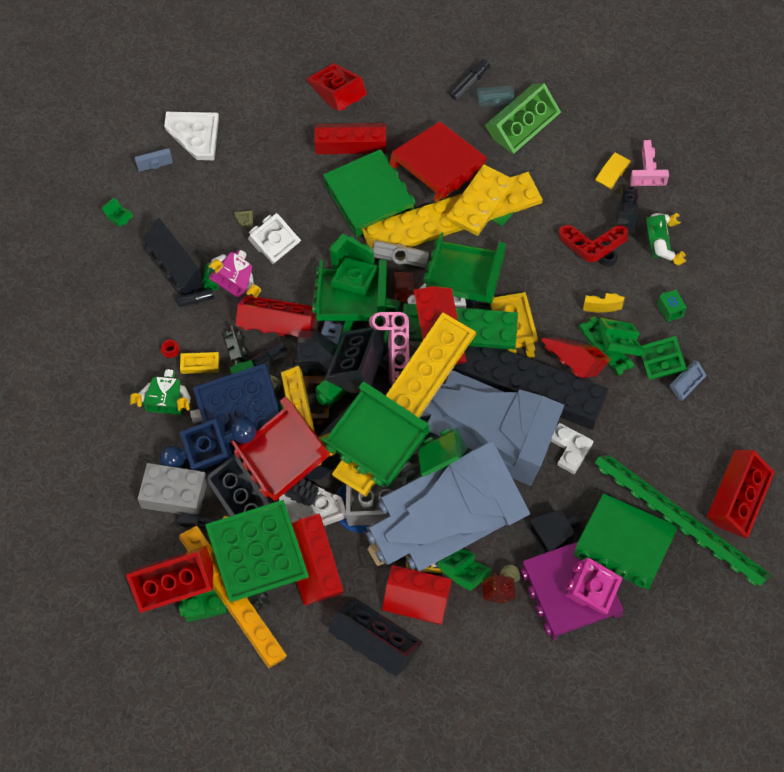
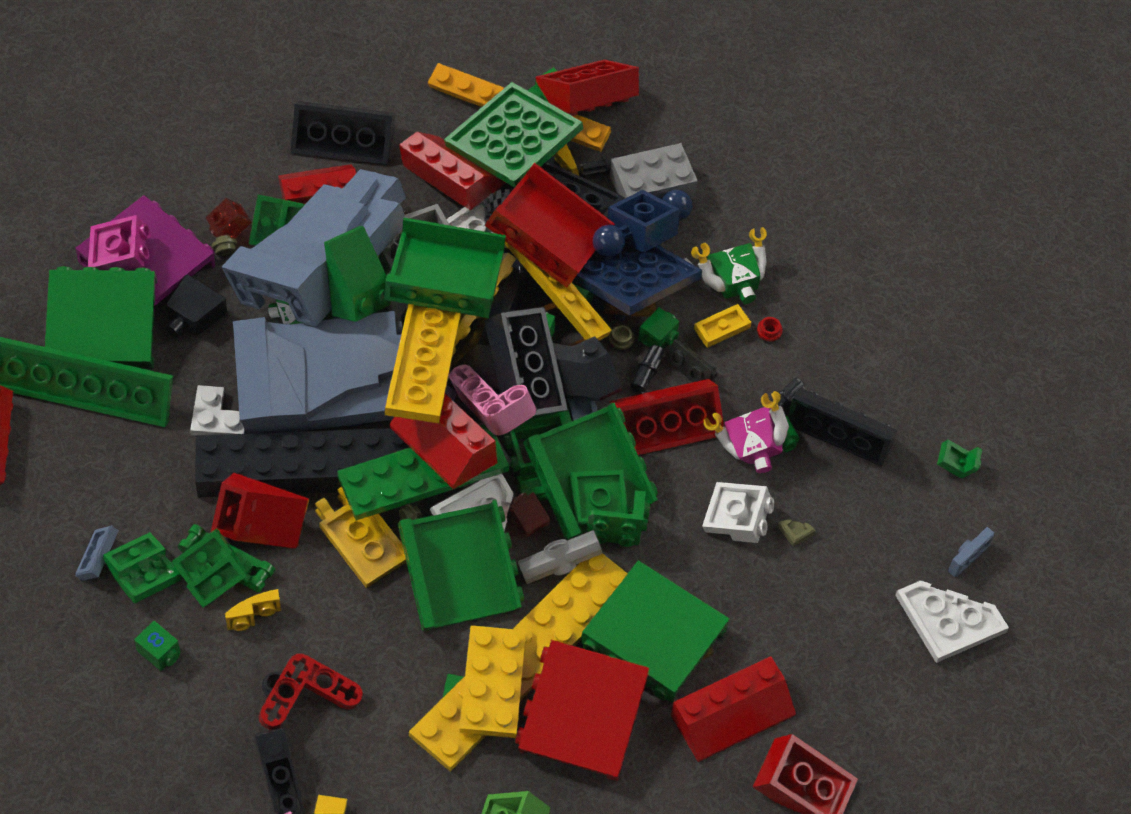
camera: 145 degrees right, 5 degrees down
torso [646,213,686,266] -> none

